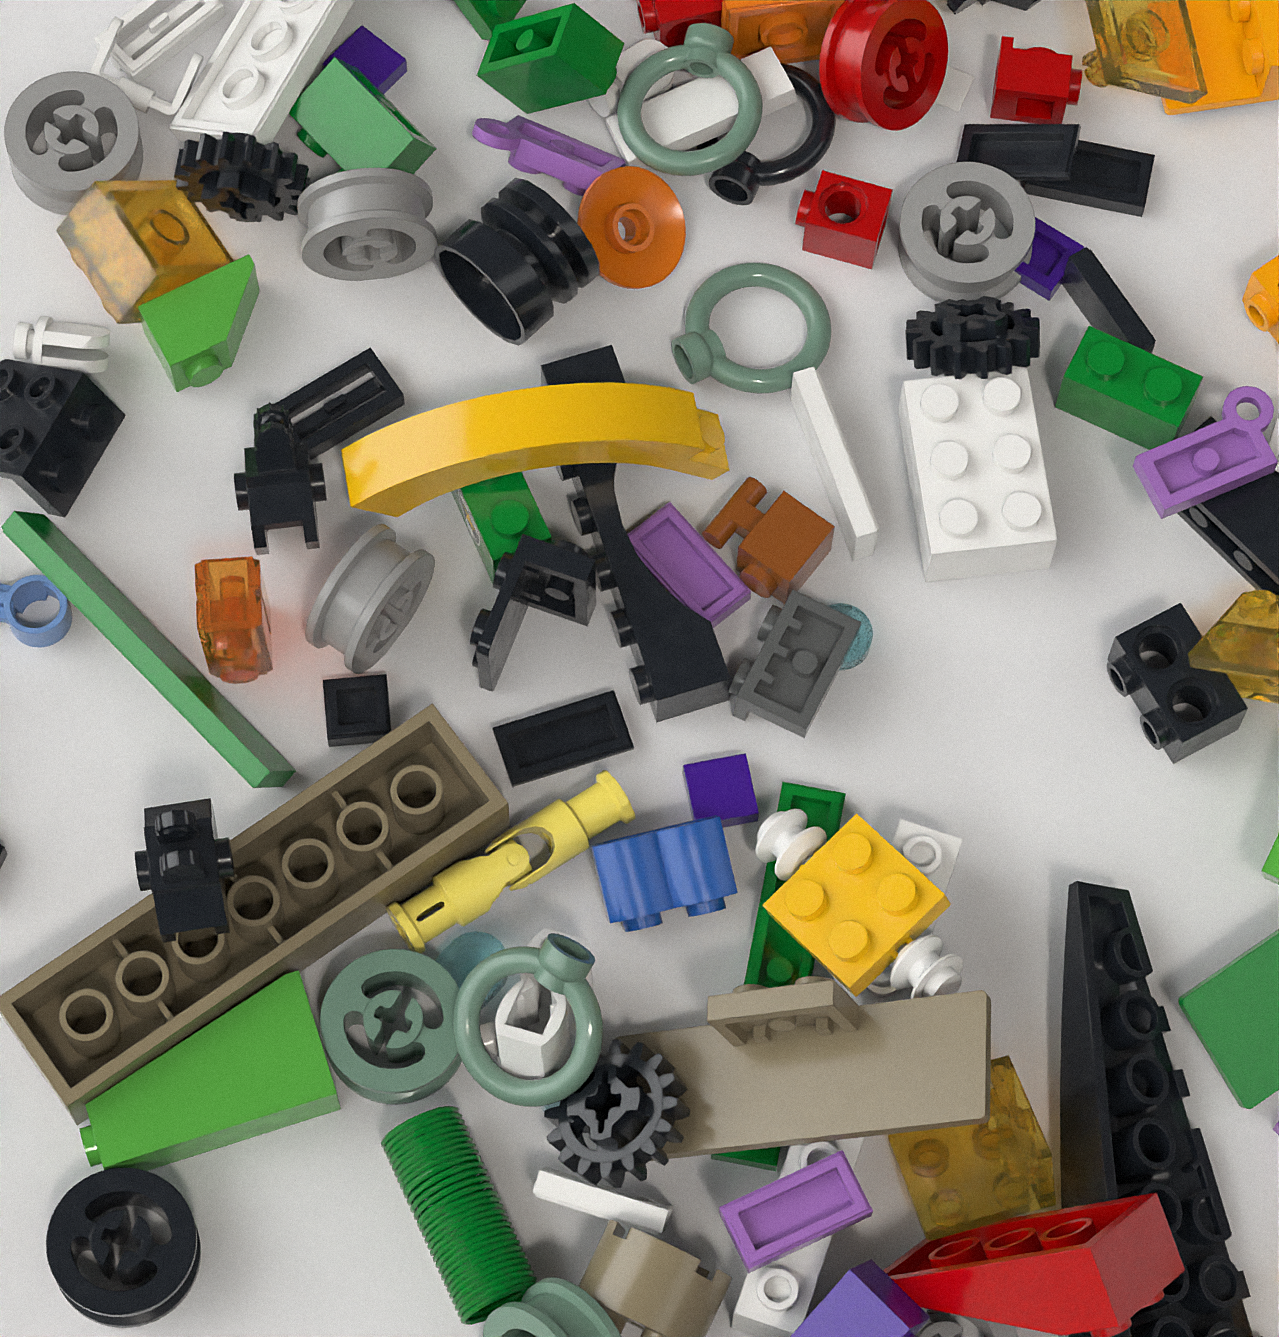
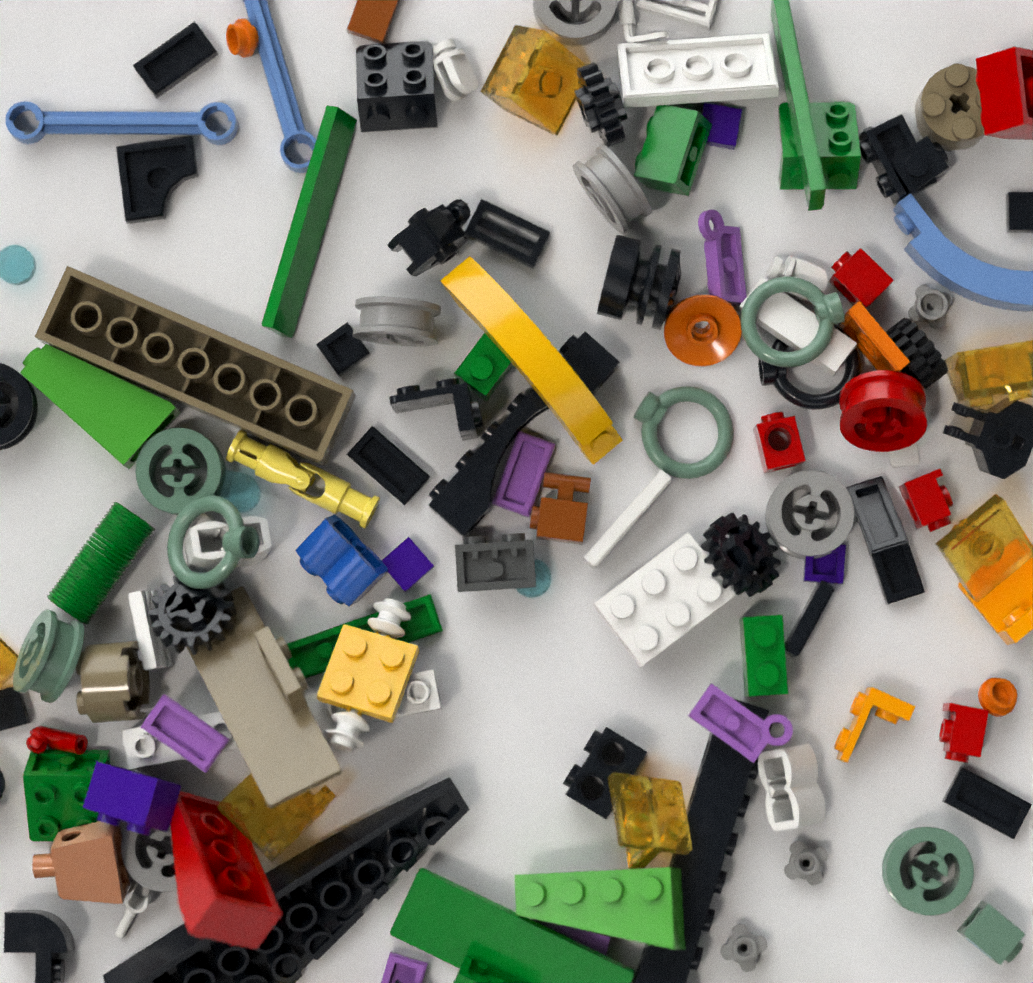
camera: 65 degrees right, 15 degrees up
black hinge [135,798,235,943] -> none
bright green slope [138,254,260,392] -> none
clear orange brick [194,556,273,684] -> none
green brick [476,3,625,114] -> none

